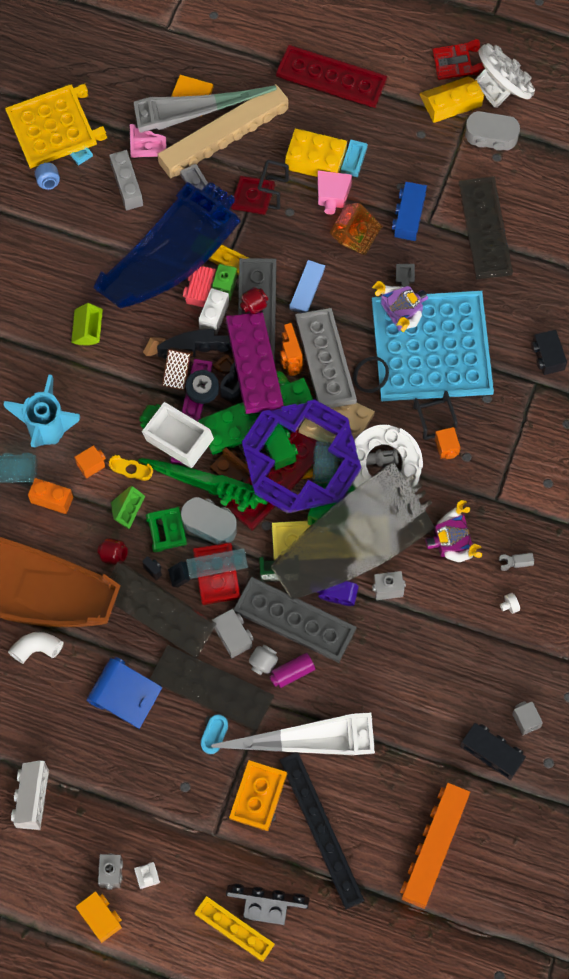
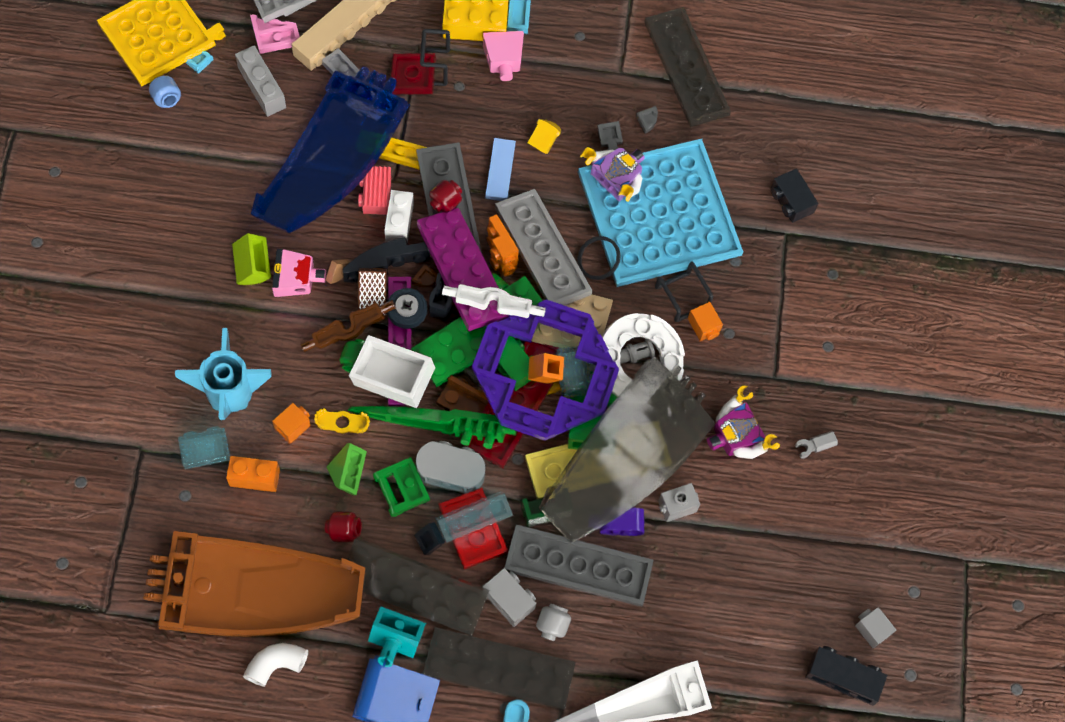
camera: 20 degrees left, 0 degrees up
black plate [142,556,162,581] -> none
bright green head [212,264,237,300] -> none
magenta brick [269,653,315,688] -> none
clear orange slope [329,203,382,255] -> none
blue brick [392,182,427,241] -> none
white tile [500,593,520,614] -> none
none -> bright pink torso [272,249,326,297]
none -> reddish brown piece [301,300,396,352]
none -> teal brick [368,606,426,667]
none -> white piece [442,284,546,318]
none -> yellow tile [528,119,561,154]
none -> orange brick [528,353,564,384]
none -> dark grey tile [636,106,658,134]

